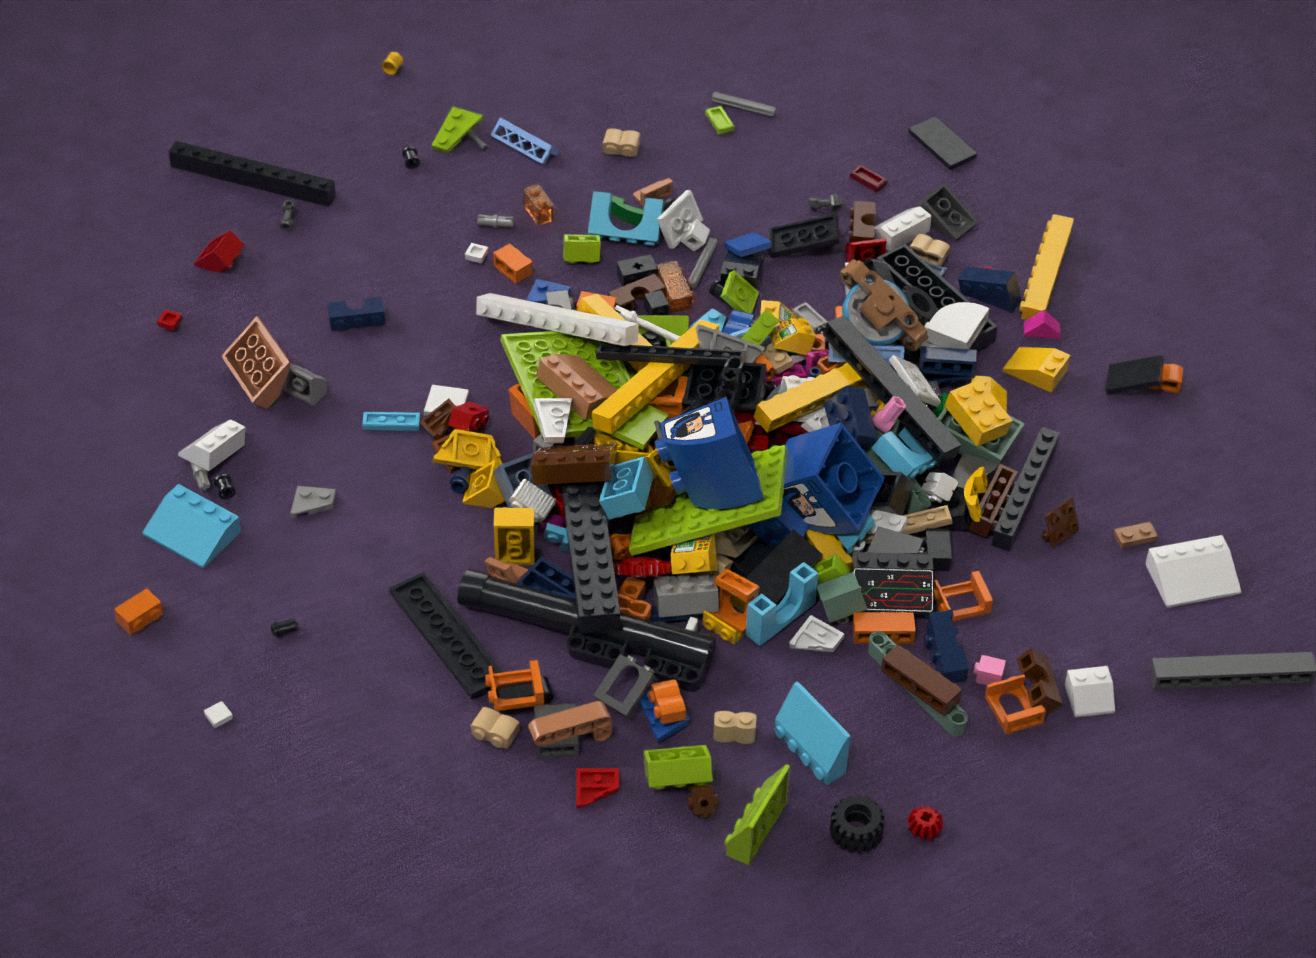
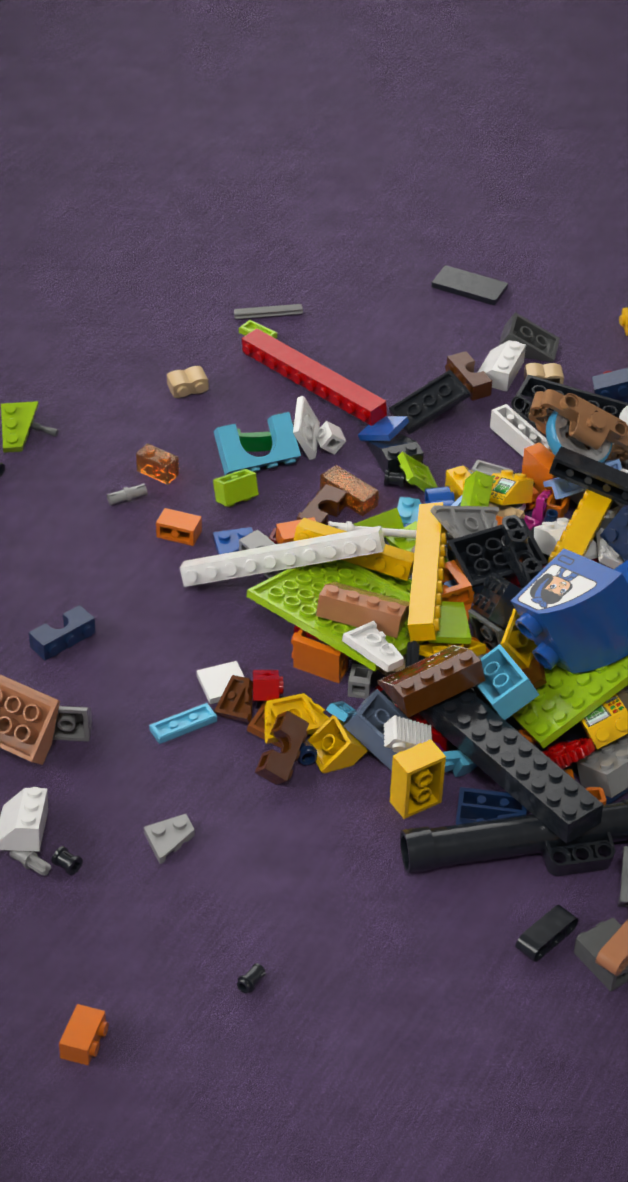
camera: 30 degrees left, 5 degrees down
medium azure slope [142,484,241,569] -> none
white tile [204,701,233,728] -> none
black plate [389,572,503,699] -> none
white plate [465,243,488,264] -> none
tan brick [471,707,520,749] -> none
nougat panel [484,557,528,583] -> none
orange panel [485,660,544,711] -> none
light blue fence [491,117,559,165] -> none
black tile [596,343,747,367] -> none
black brick [617,254,657,287] -> none
nougat panel [633,178,673,207] -> none
black brick [644,290,669,315] -> none
light grey axle [688,237,718,289] -> none
dark grey bar [809,194,842,211] -> none
red slope [844,238,887,264] -> none
dark red tile [850,165,888,193] -> none
none -> brick [241,329,387,426]
none -> reddish brown arch [255,711,309,785]
none -> medium azure tile [326,701,356,722]

